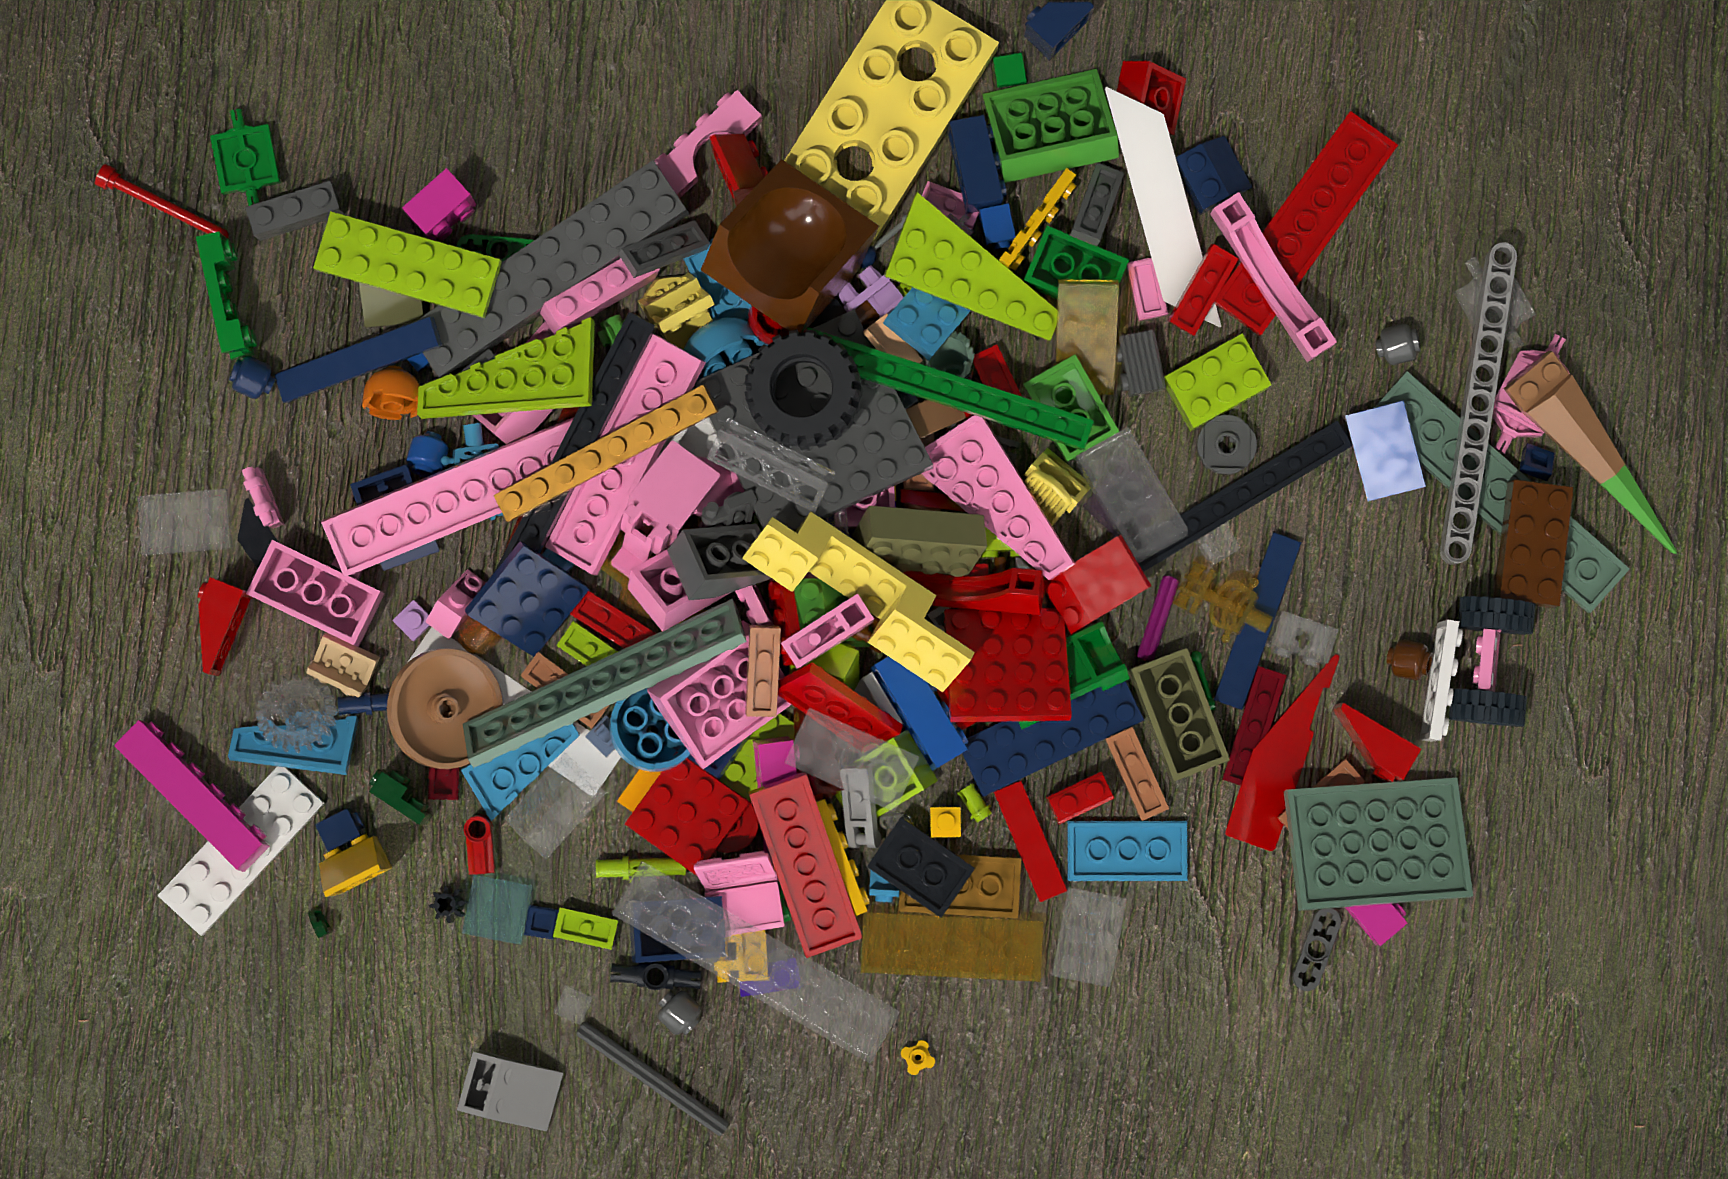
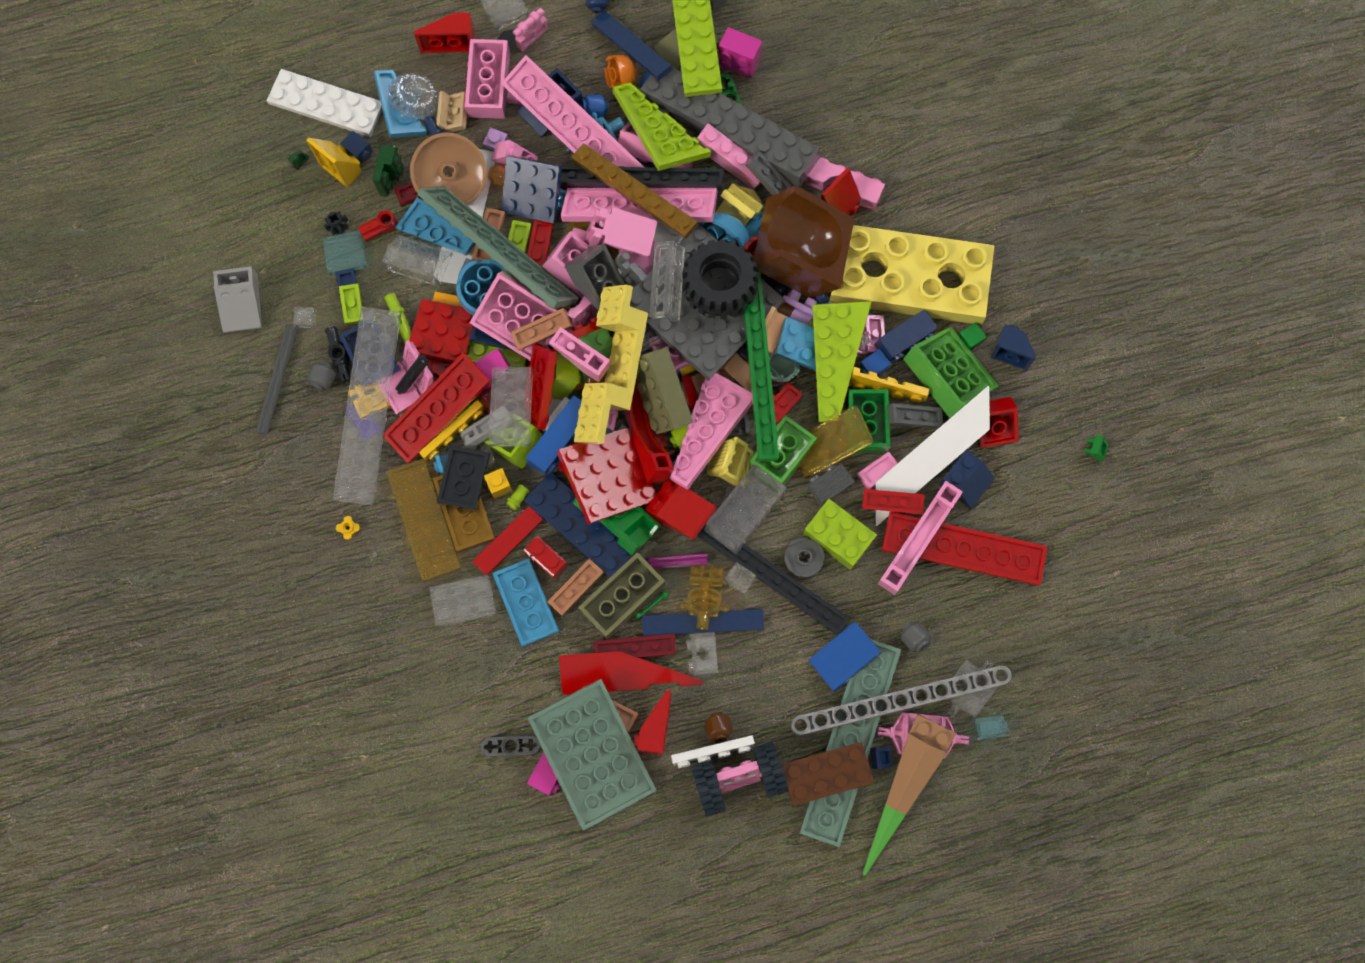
camera: 75 degrees right, 10 degrees down
dark pink brick [114,720,270,872] -> none
none -> black axle [395,355,429,395]
none -> clear light blue brick [975,716,1008,741]

